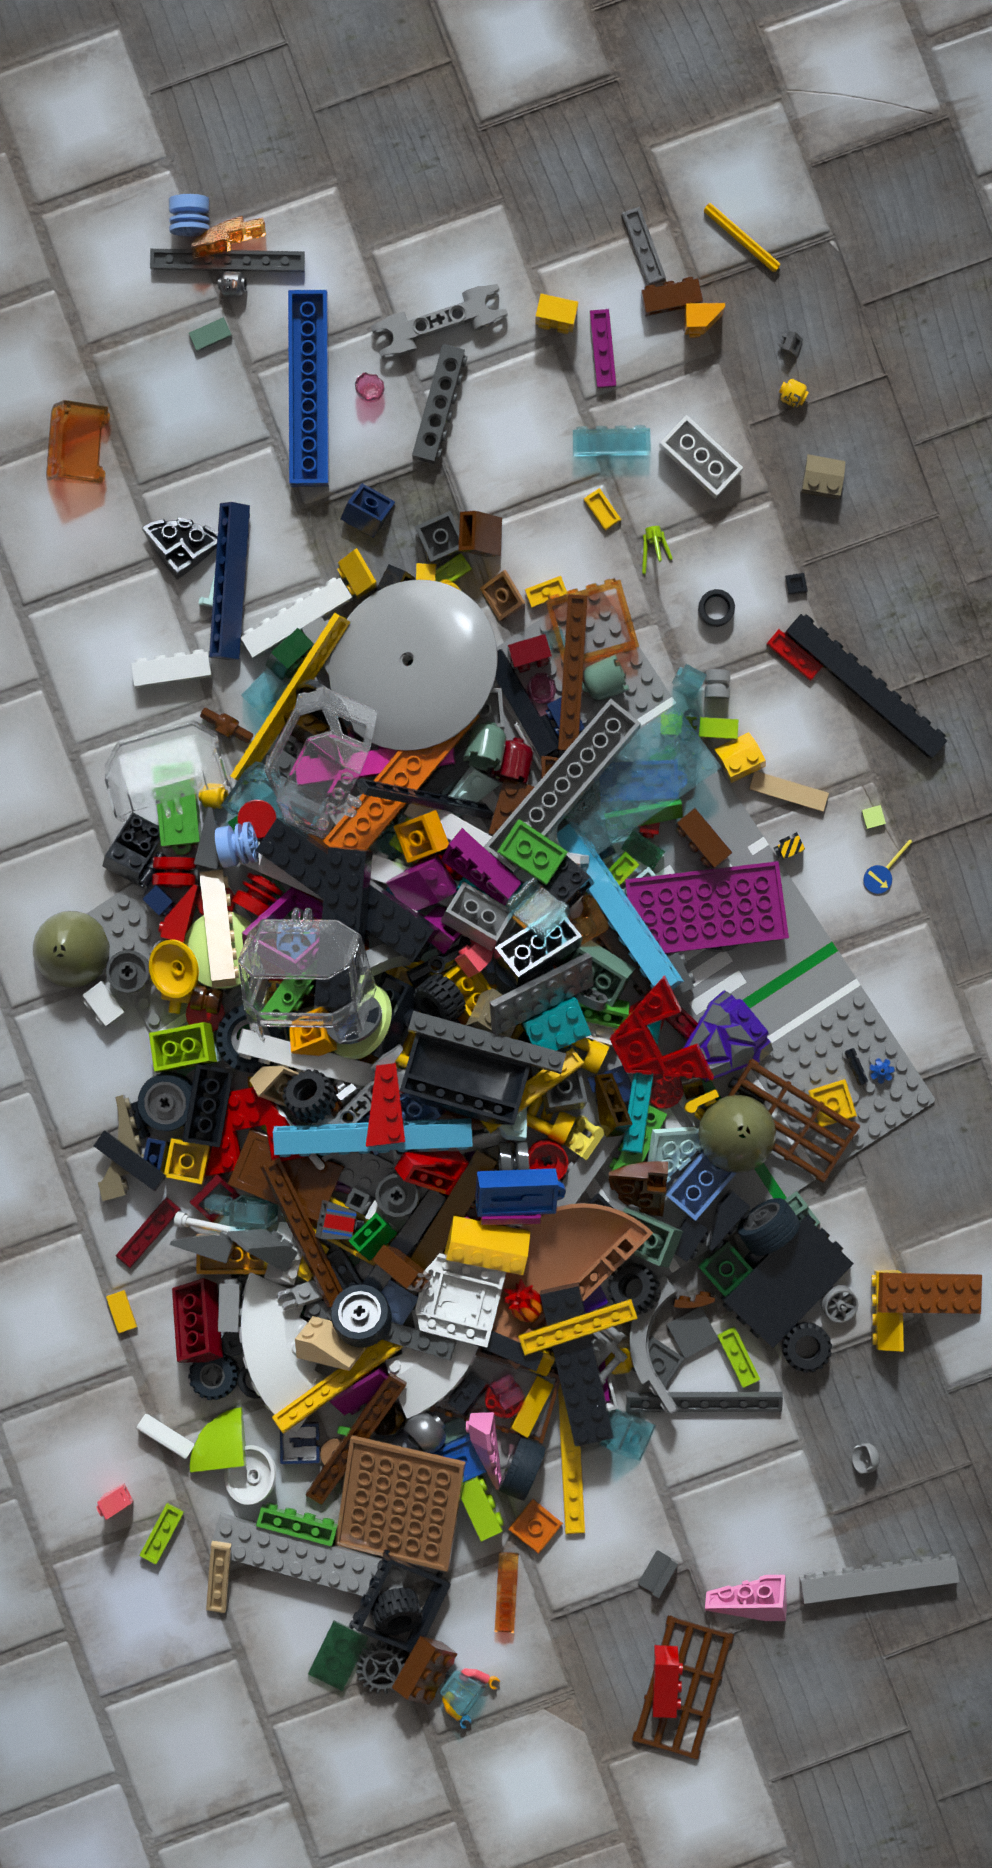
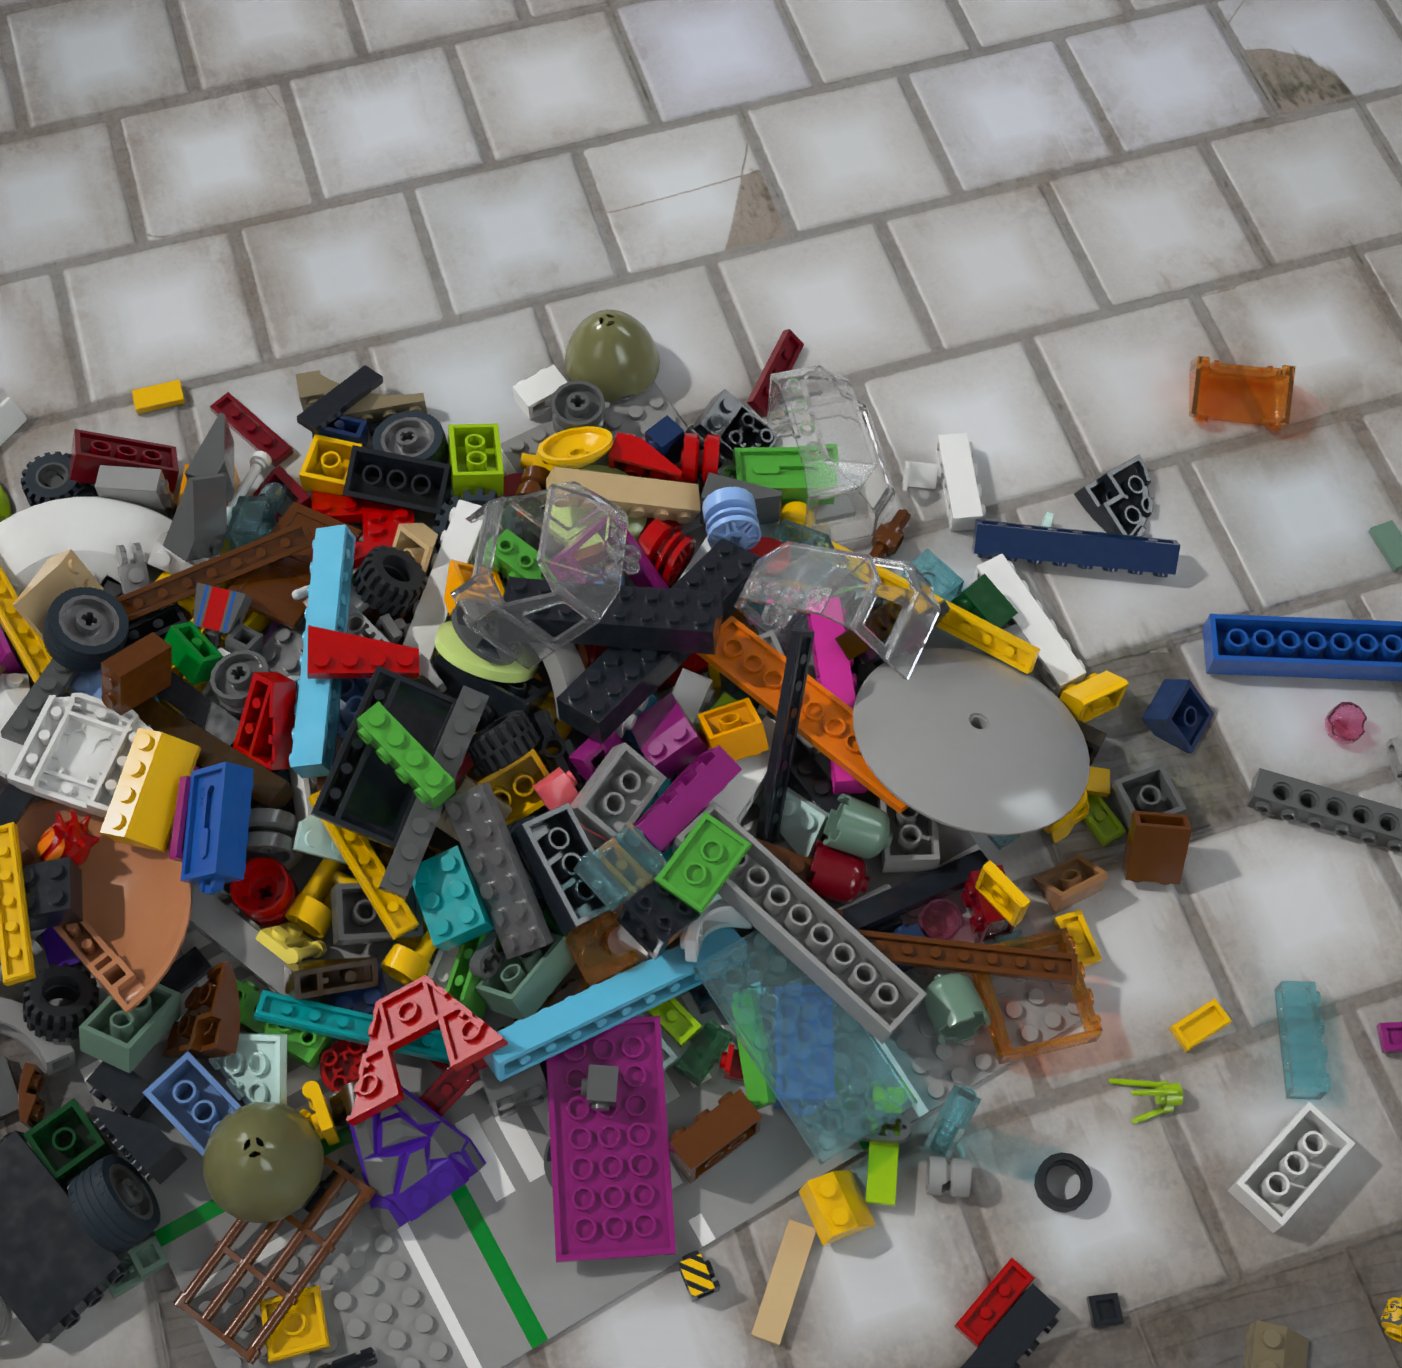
camera: 90 degrees right, 25 degrees down
none -> bright green brick [357,701,456,810]
none -> dark grey brick [580,1064,619,1111]
none -> dark red plate [746,329,804,418]
none -> white bracket [902,461,938,491]
none -> yellow tile [975,860,1031,927]

